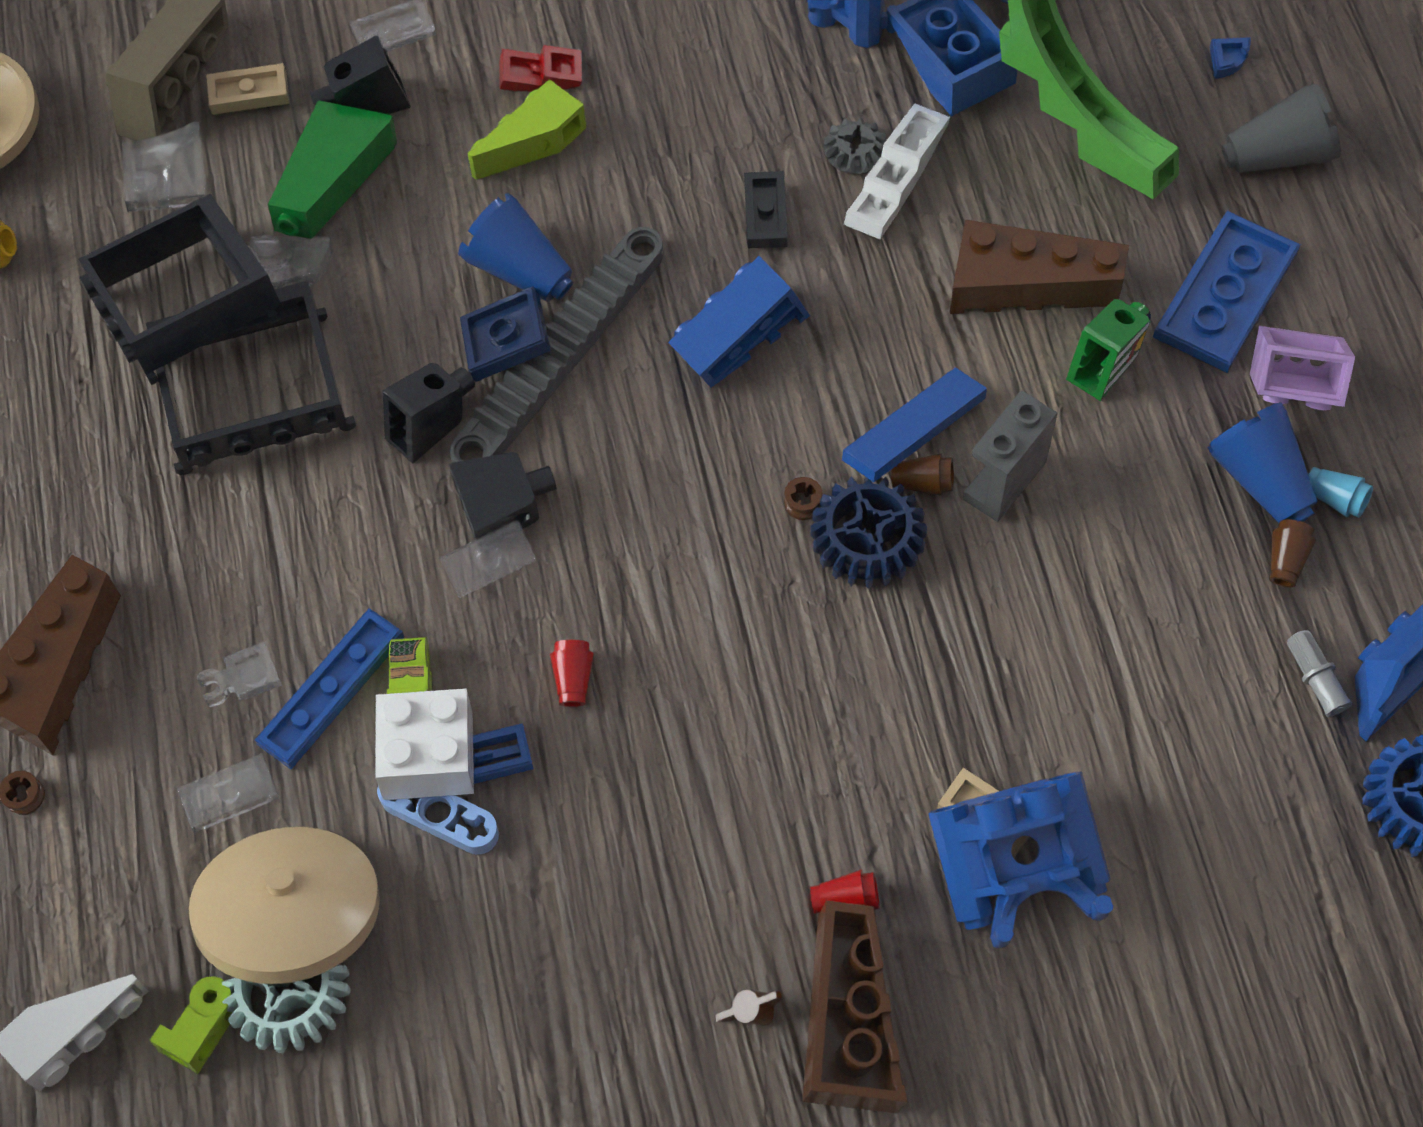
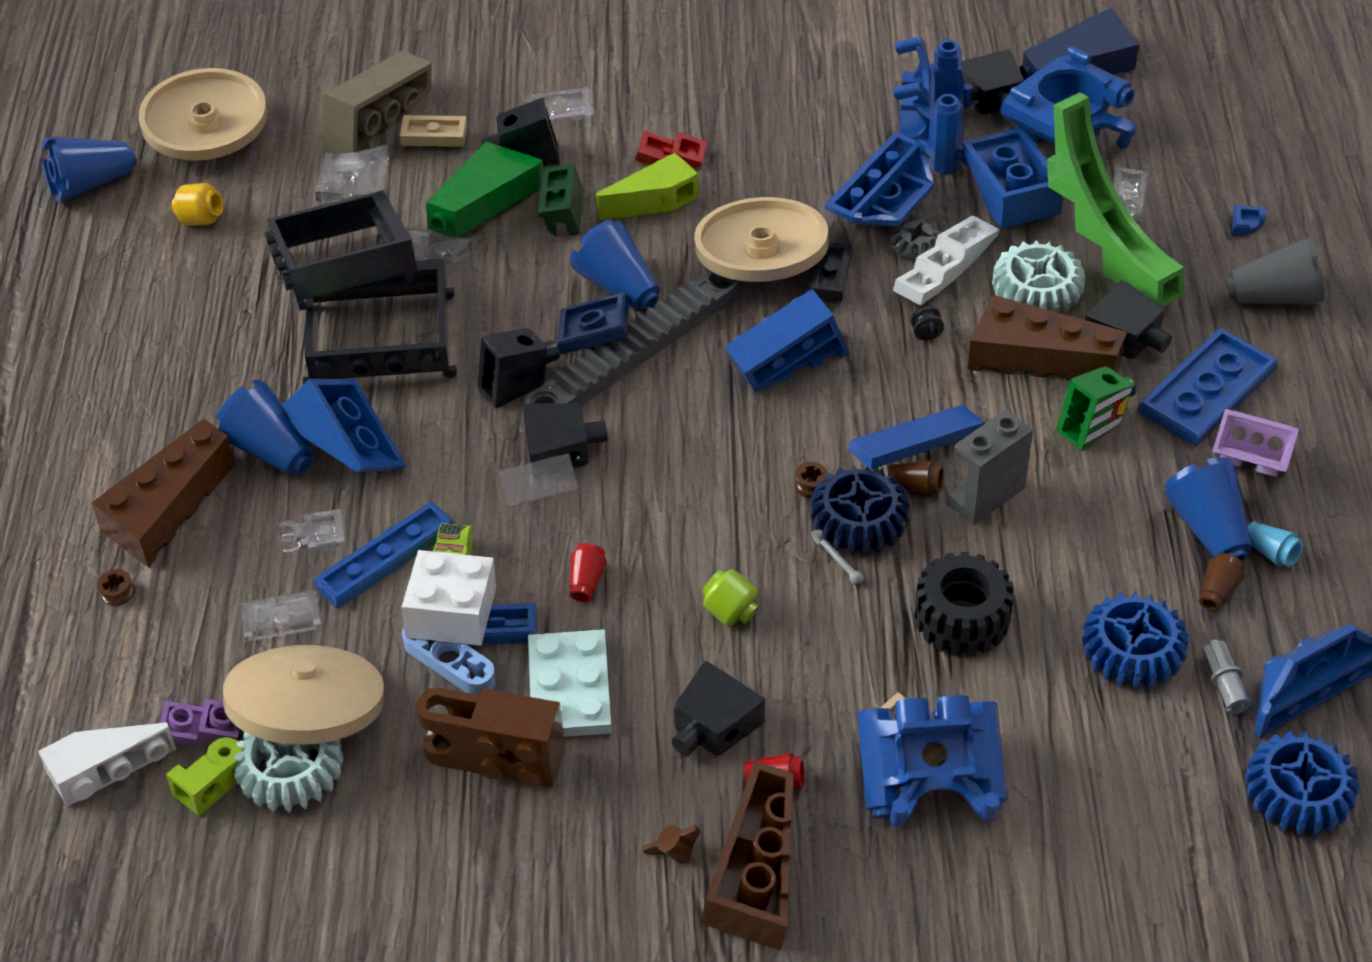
camera: 10 degrees right, 15 degrees down
none -> medium lavender slope [160,699,240,746]
none -> blue cone [216,380,313,475]
none -> blue slope [283,379,407,472]
none -> reddish brown brick [416,688,565,787]
none -> light aqua plate [528,629,612,737]
none -> dark green hinge [538,164,584,236]
none -> black torso [671,660,765,757]
none -> tan dish [694,197,829,282]
none -> lime head [701,570,759,626]
none -> light grey hinge [811,529,864,585]
none -> blue wedge [825,131,934,228]
none -> black bush [910,306,944,340]
none -> black tyre [914,552,1014,656]
none -> light aqua gear [992,240,1085,315]
none -> blue gear [1082,591,1189,690]
none -> black torso [1085,279,1172,359]
none -> clear plate [1113,167,1149,225]

